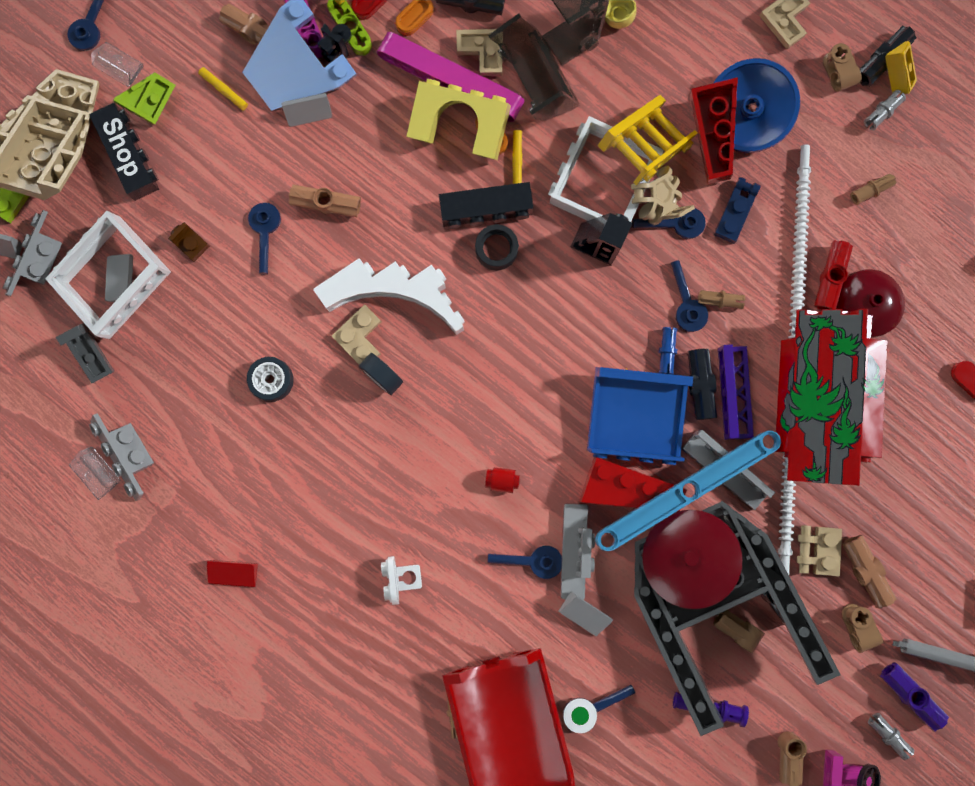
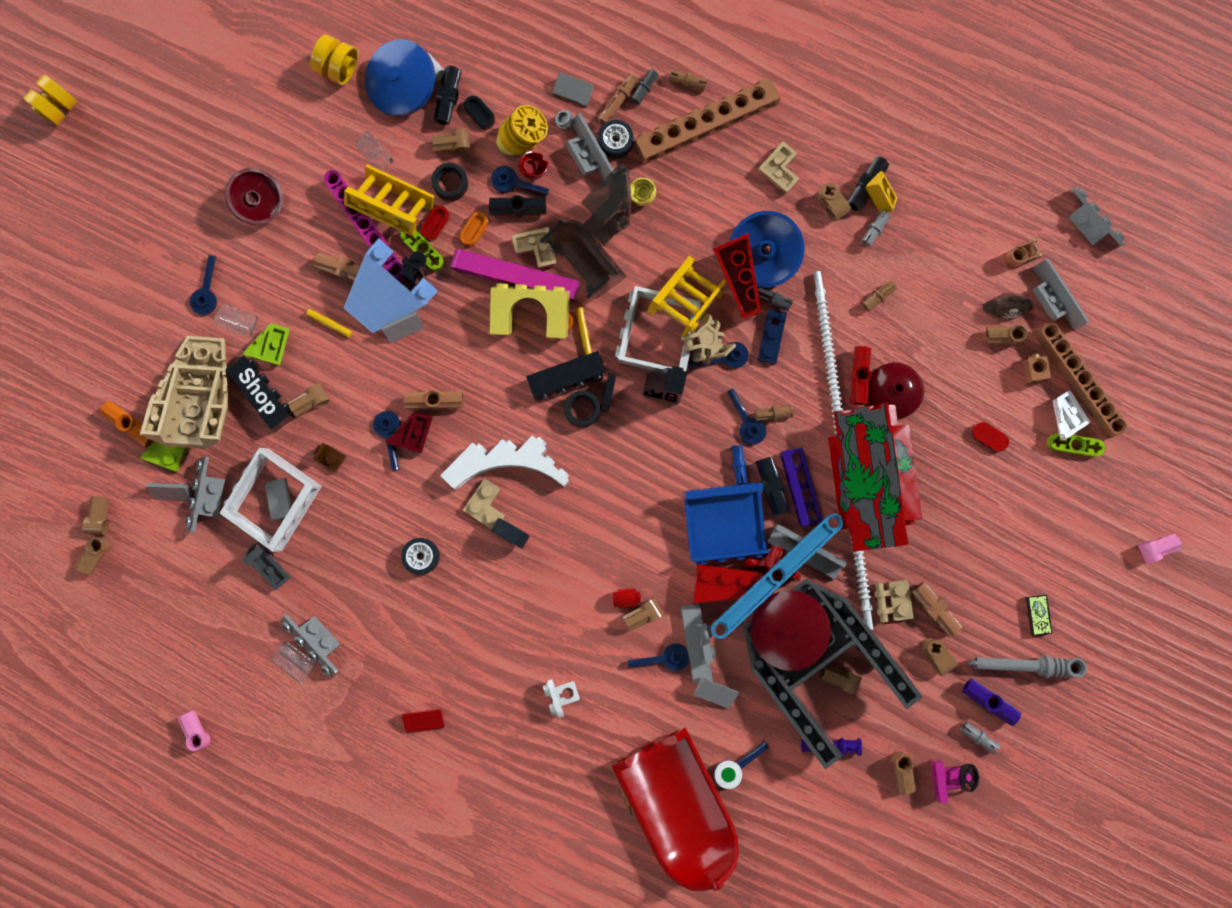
camera: 10 degrees left, 0 degrees up
none -> medium nougat piece [288,383,330,417]
none -> dark red wing [386,411,433,454]
none -> black tile [600,373,616,412]
none -> medium nougat piece [623,598,664,631]
none -> red piece [745,546,801,582]
none -> dark grey axle [758,287,793,311]

